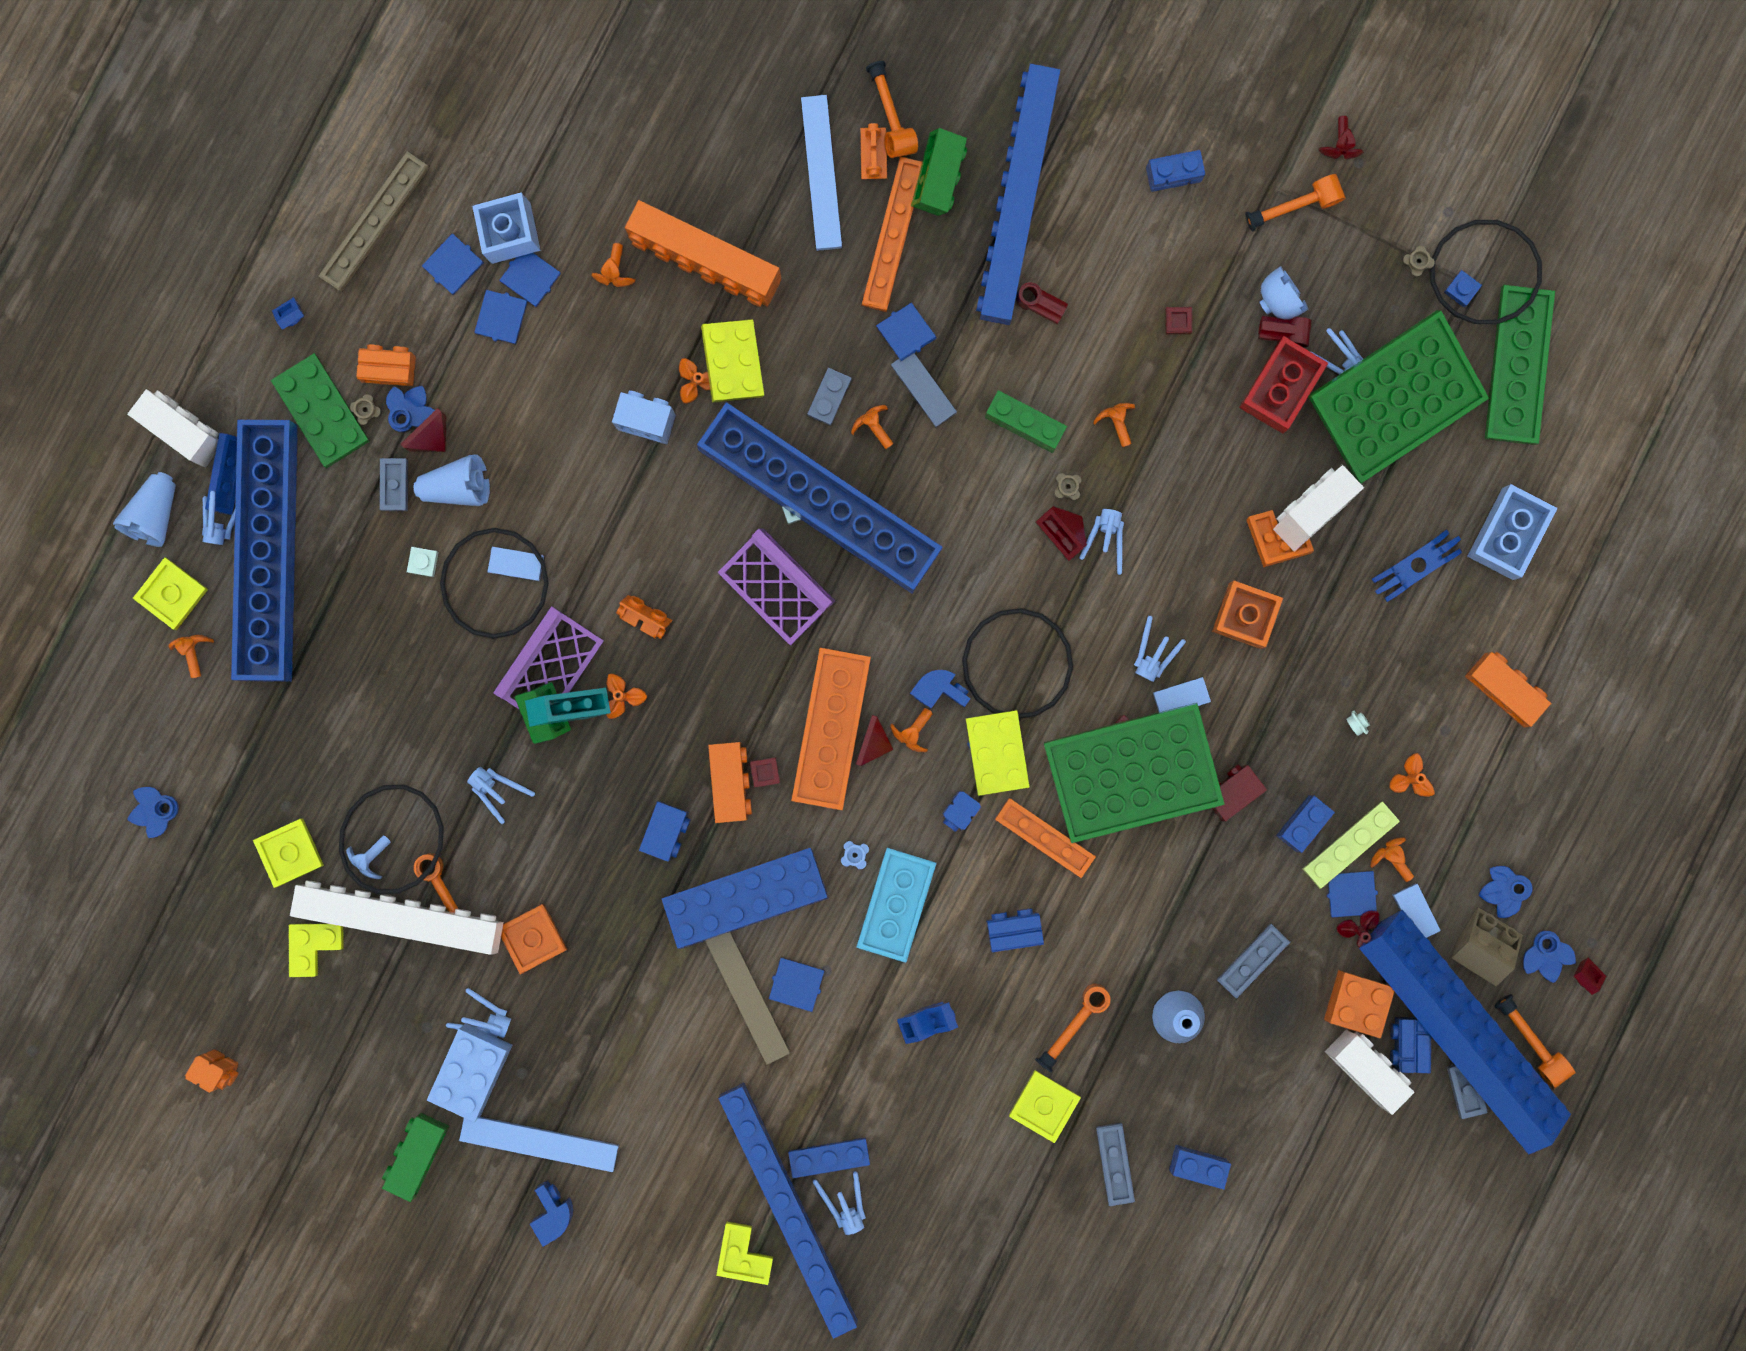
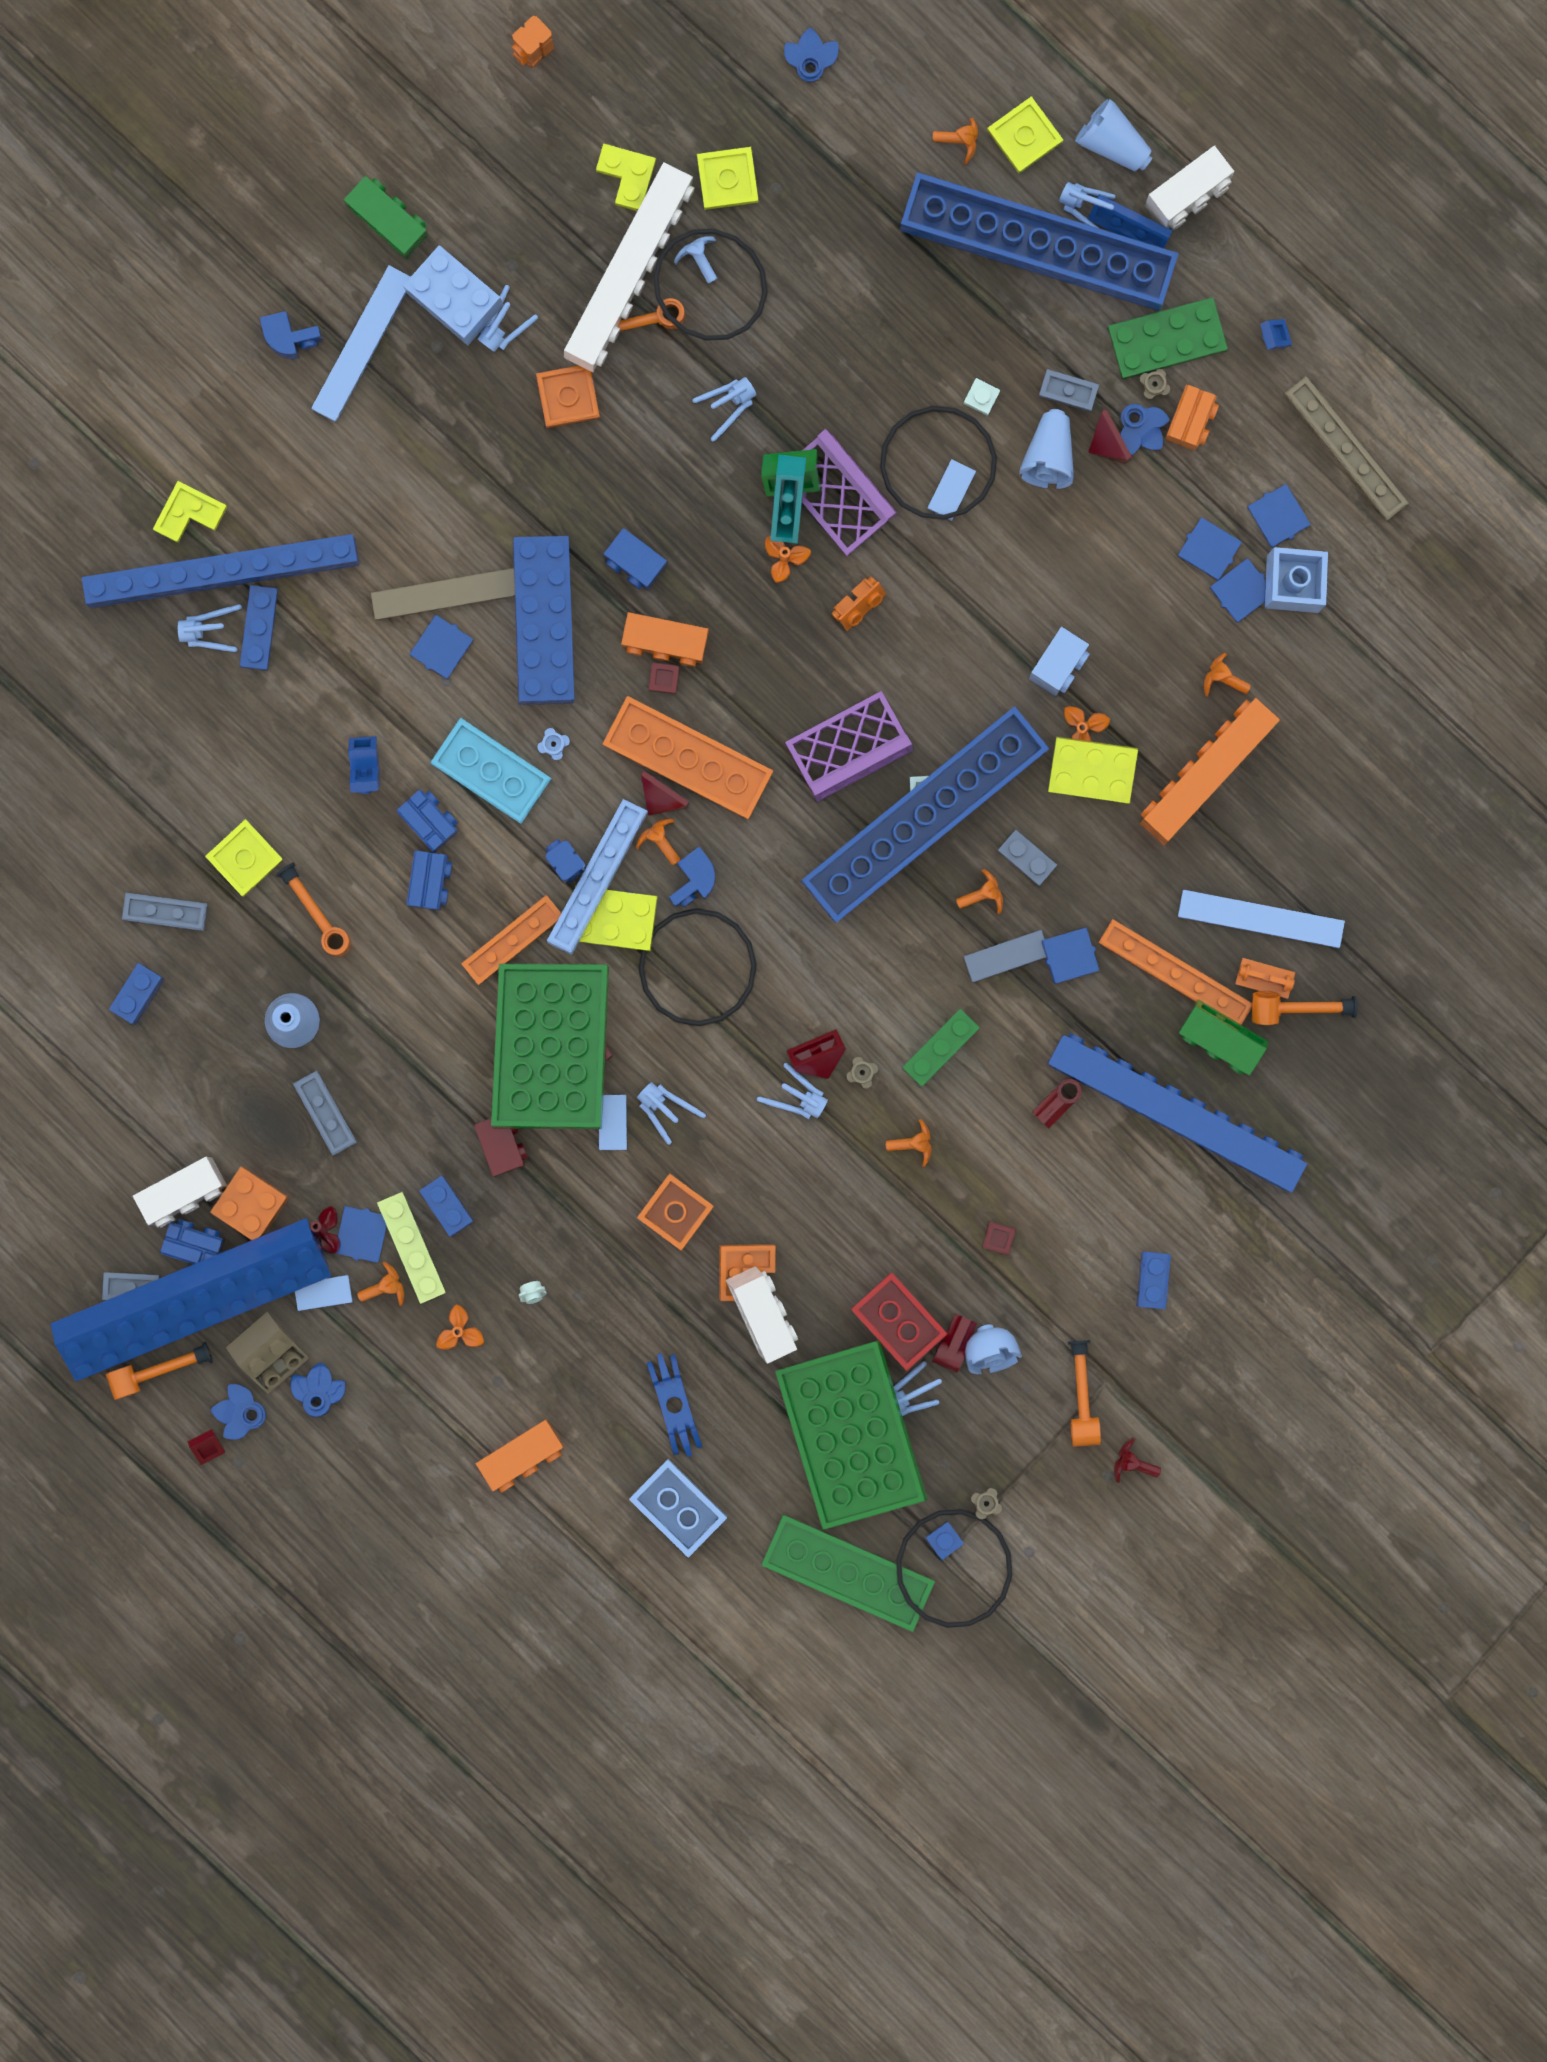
camera: 100 degrees right, 0 degrees up
none -> blue brick [396,789,458,853]
none -> light blue tile [547,799,648,955]

